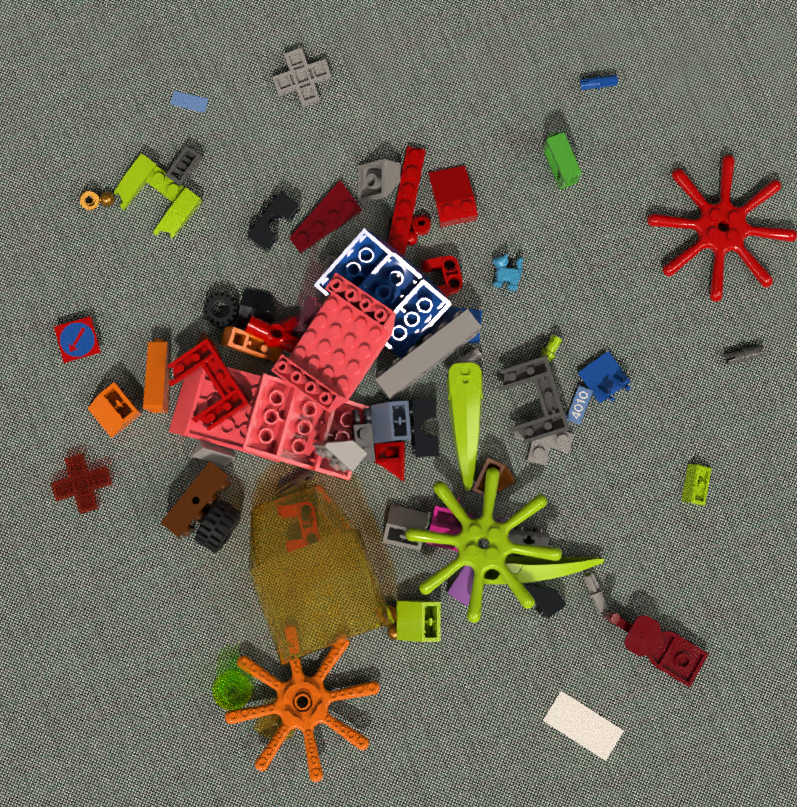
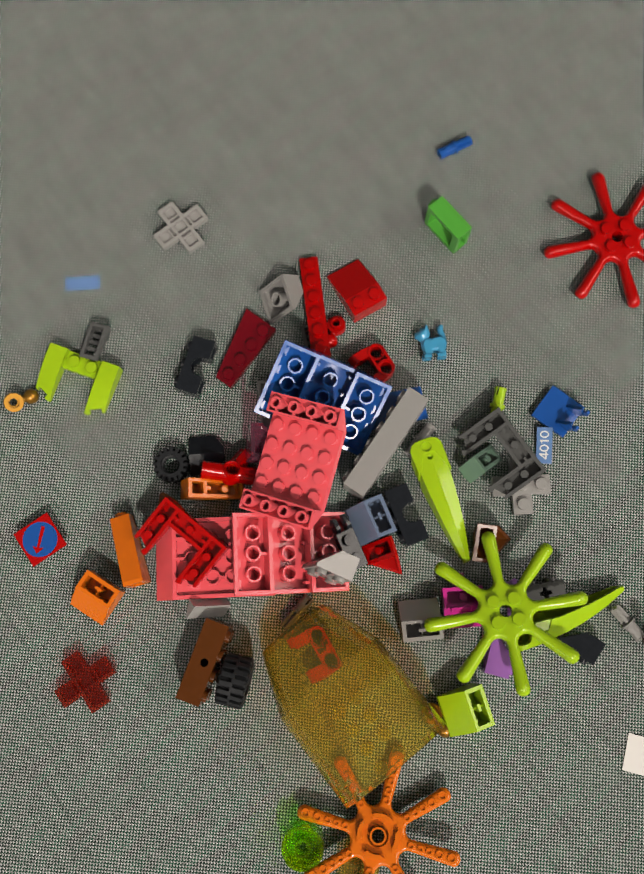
camera: 10 degrees left, 5 degrees down
none -> sand green slope [458,445,502,484]

